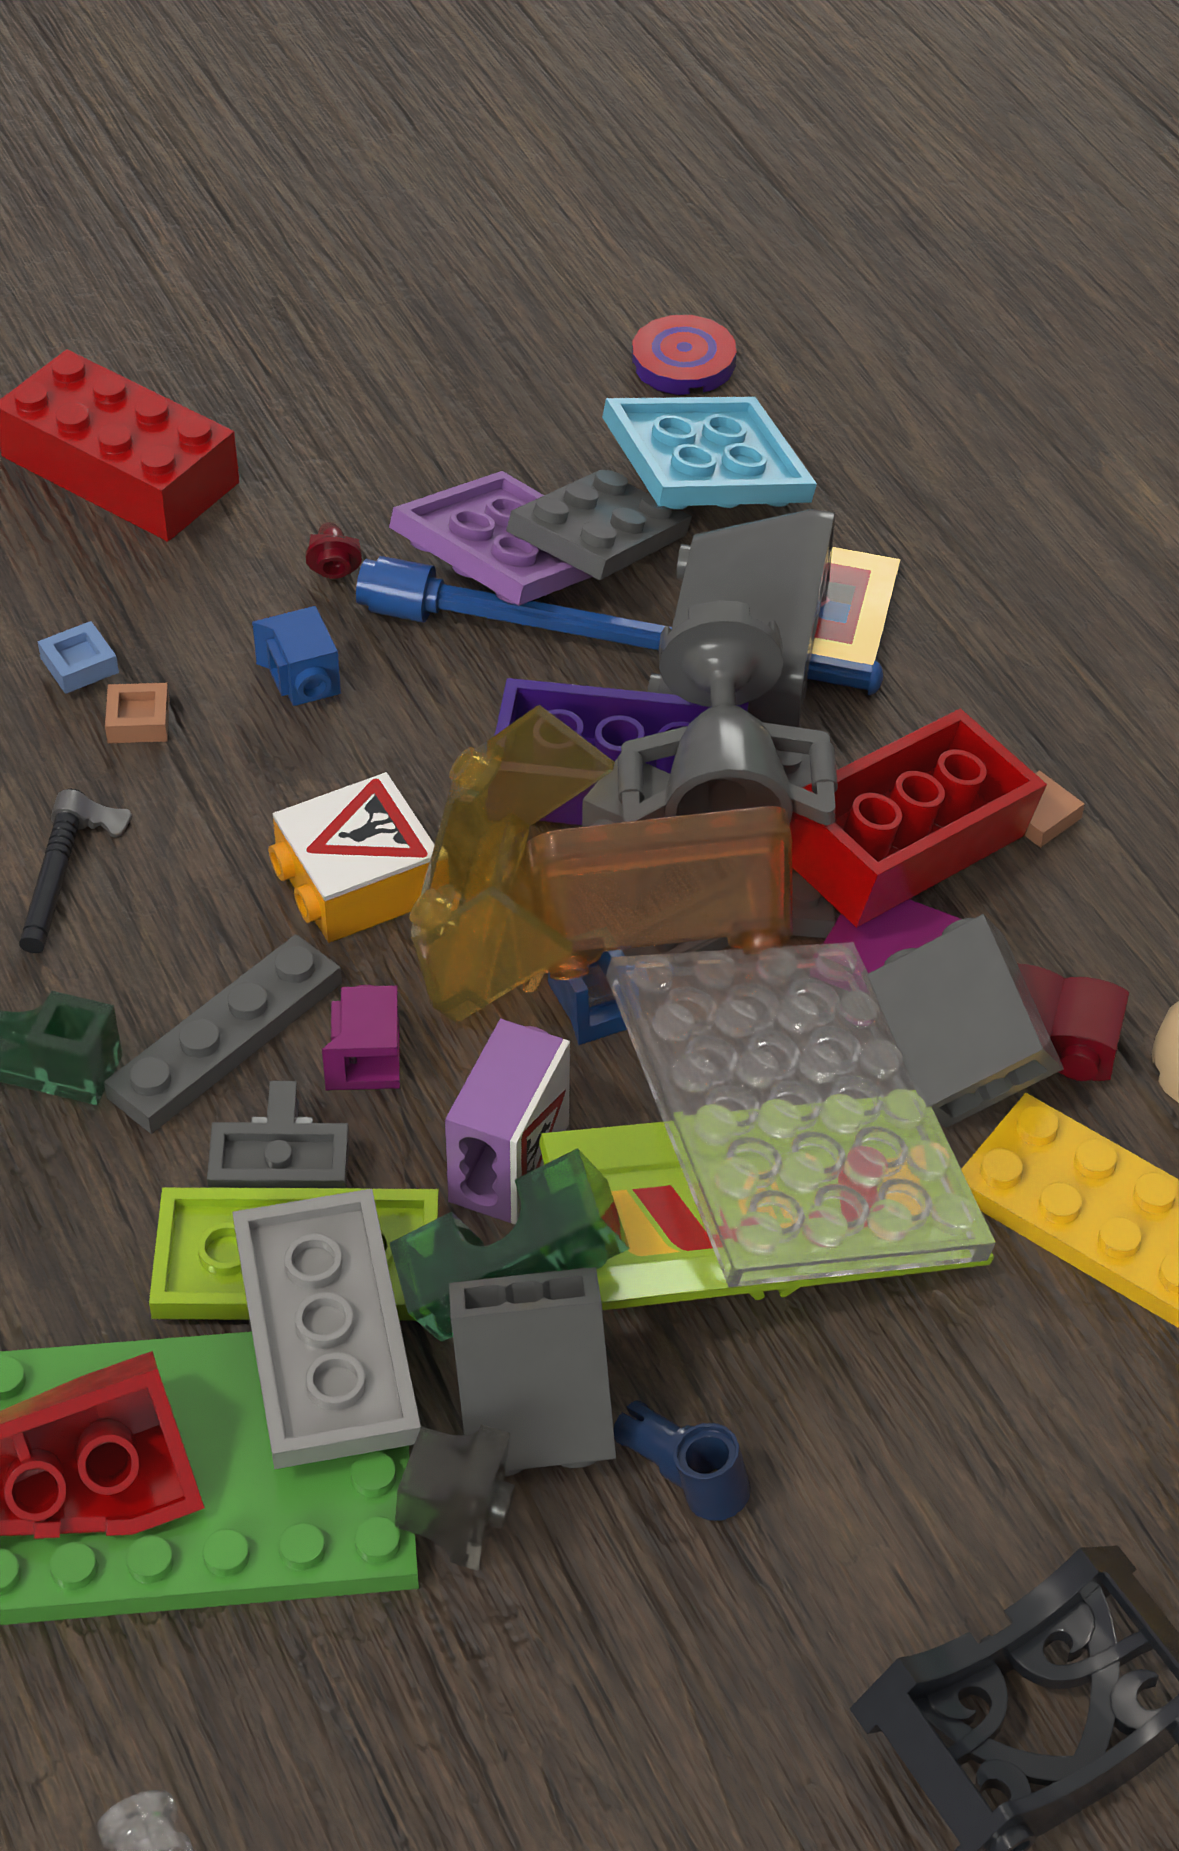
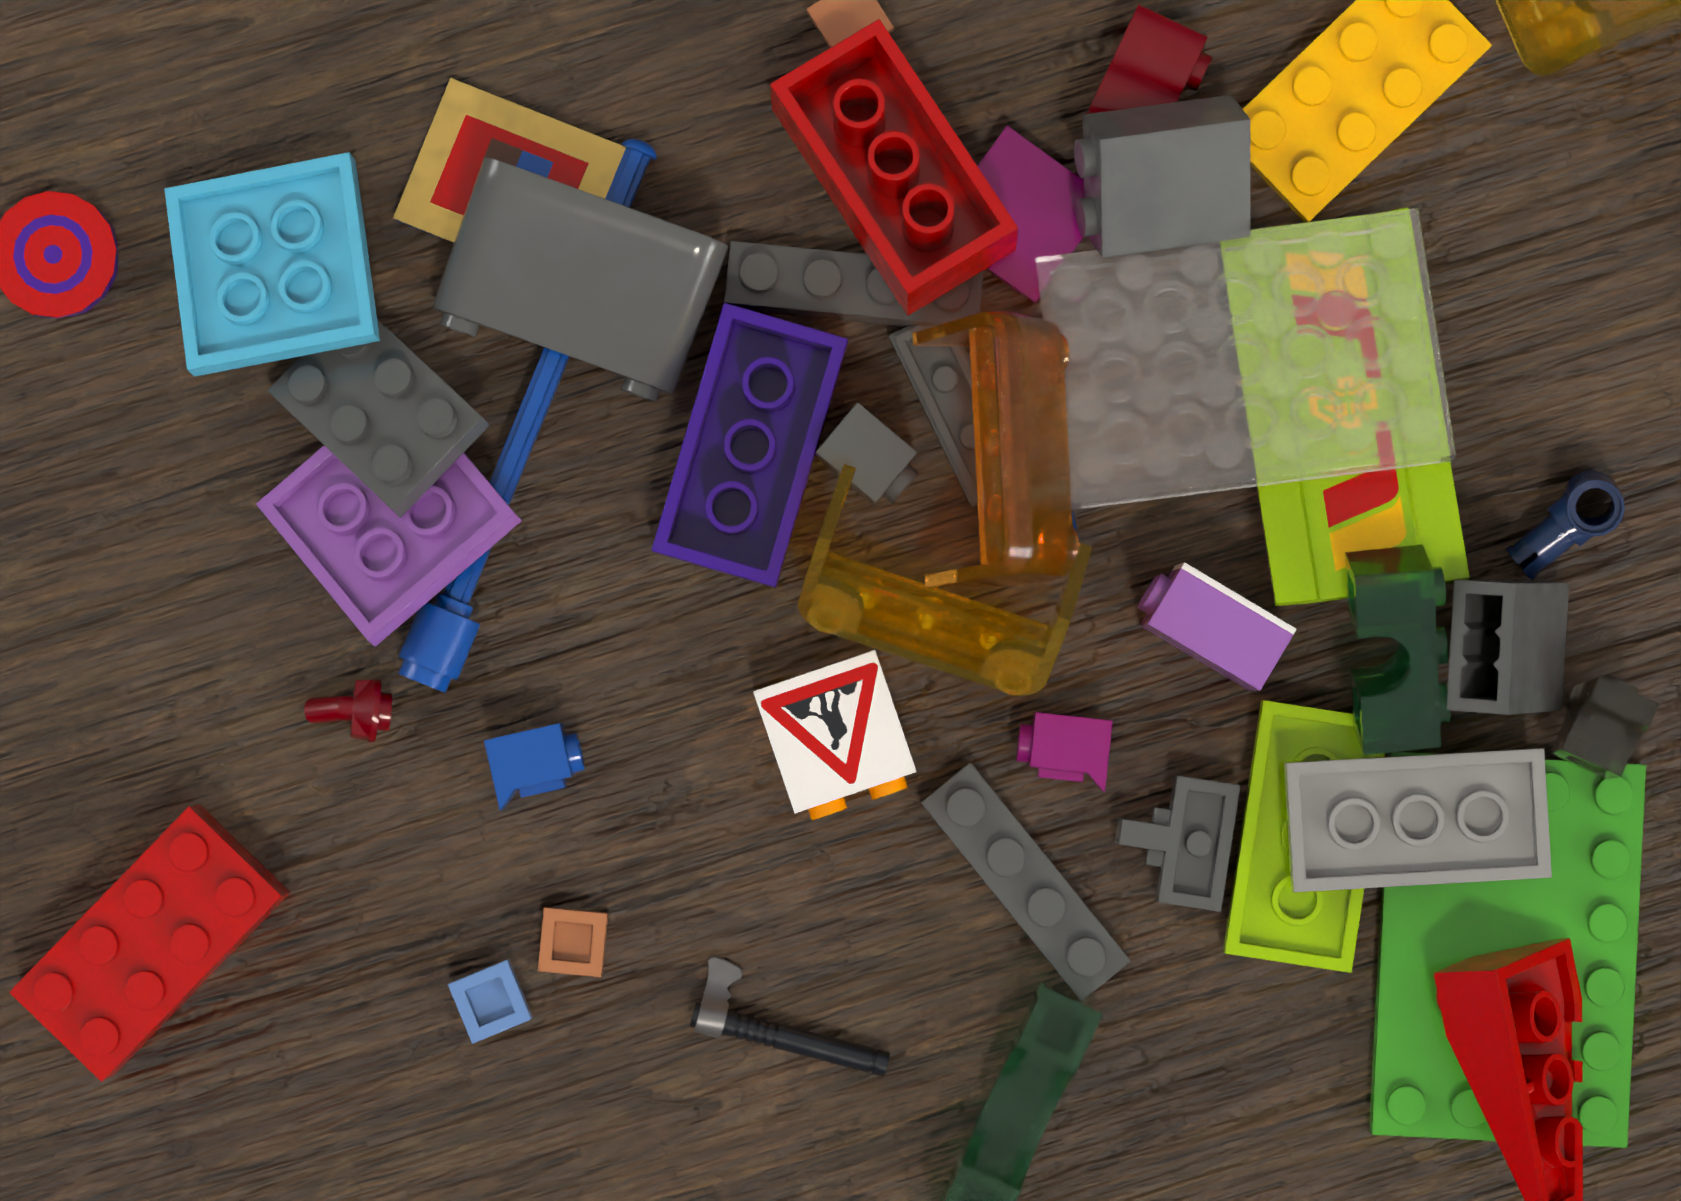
camera: 80 degrees left, 40 degrees up
dark grey piece [618,600,838,854] -> none

